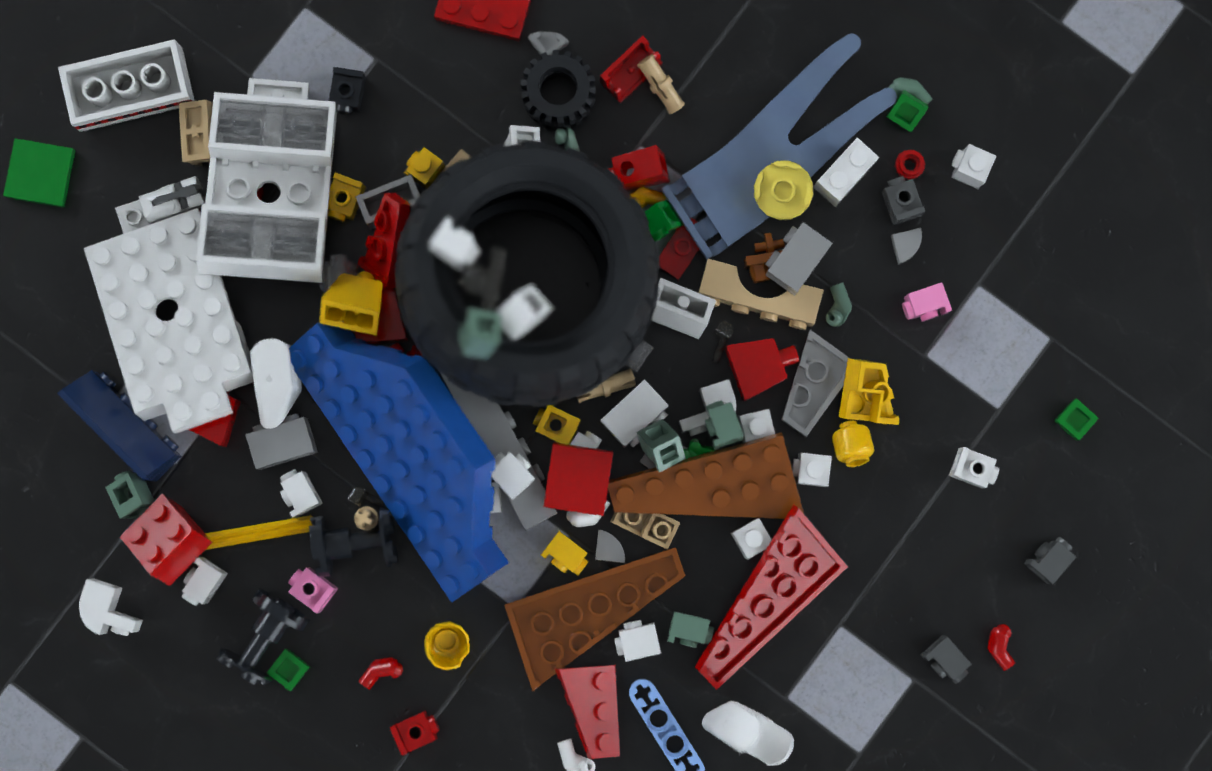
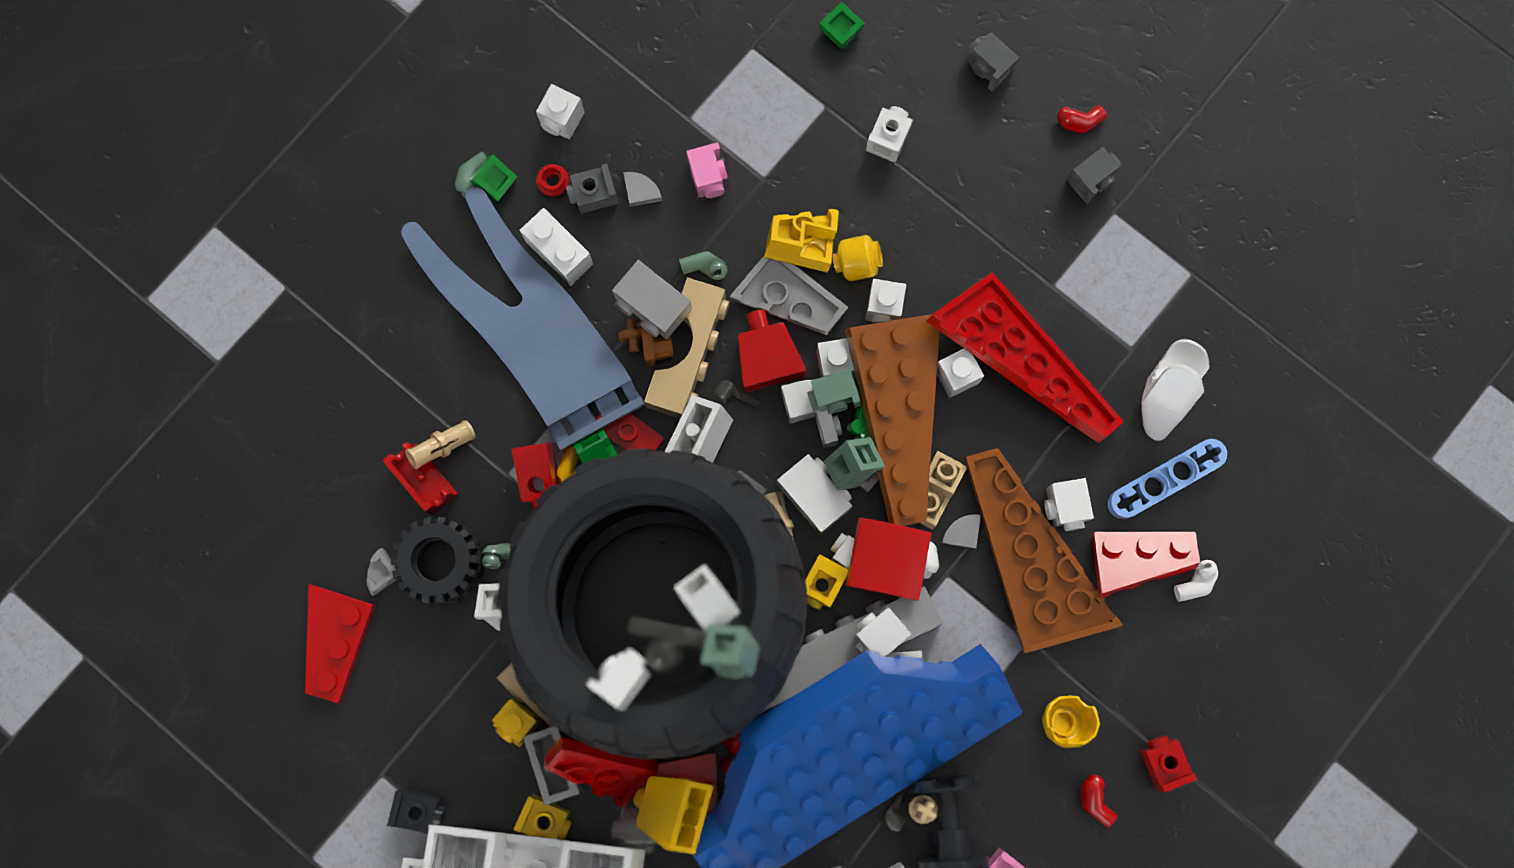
camera: 85 degrees left, 5 degrees down
yellow brick [541,531,589,576] -> none
sand green brick [667,611,714,648] -> none
light yellow tile [754,161,813,220] -> none

